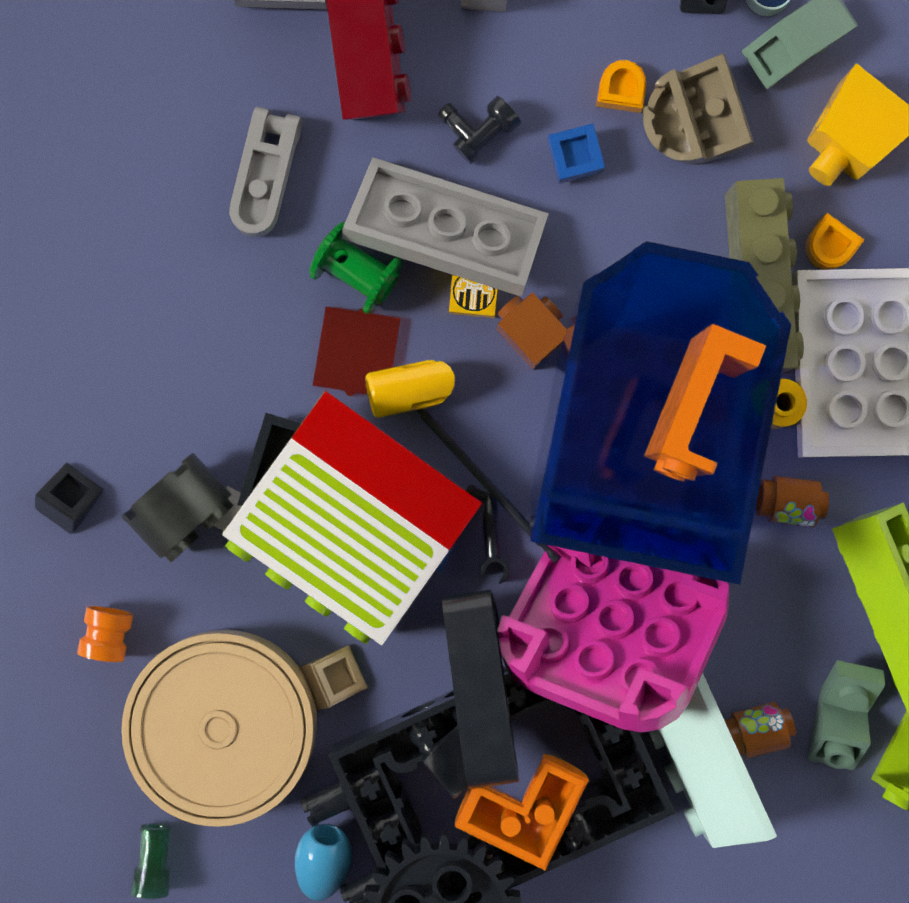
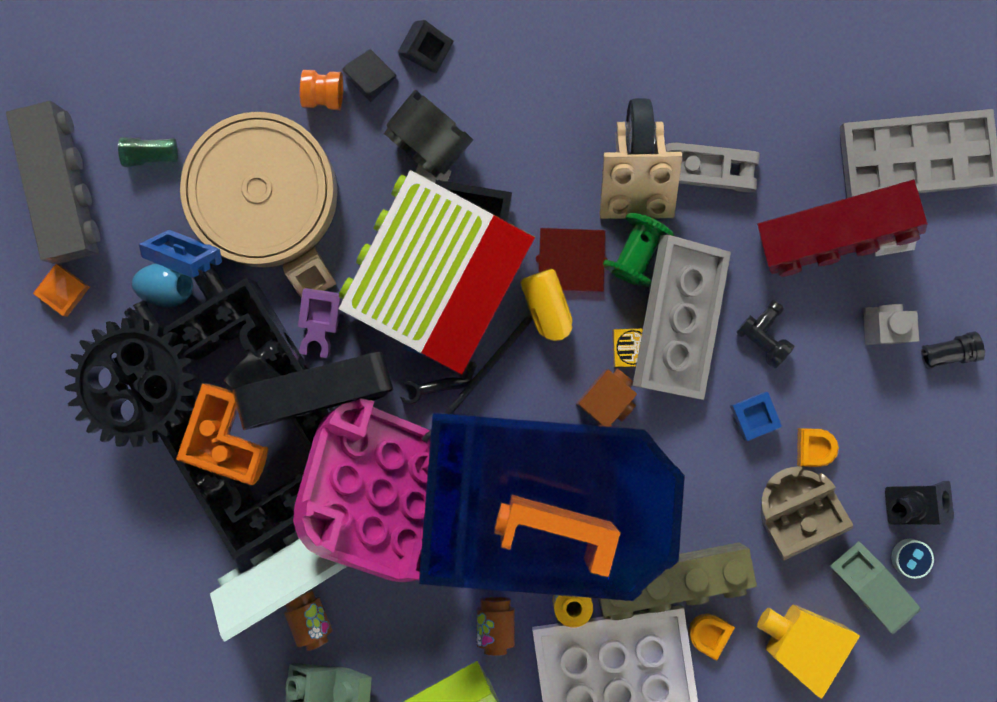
camera: 75 degrees right, 0 degrees up
none -> blue tile [139,230,222,278]
none -> medium lavender plate [298,288,342,358]
none -> black slope [342,49,397,102]
none -> tan plate [599,98,682,219]

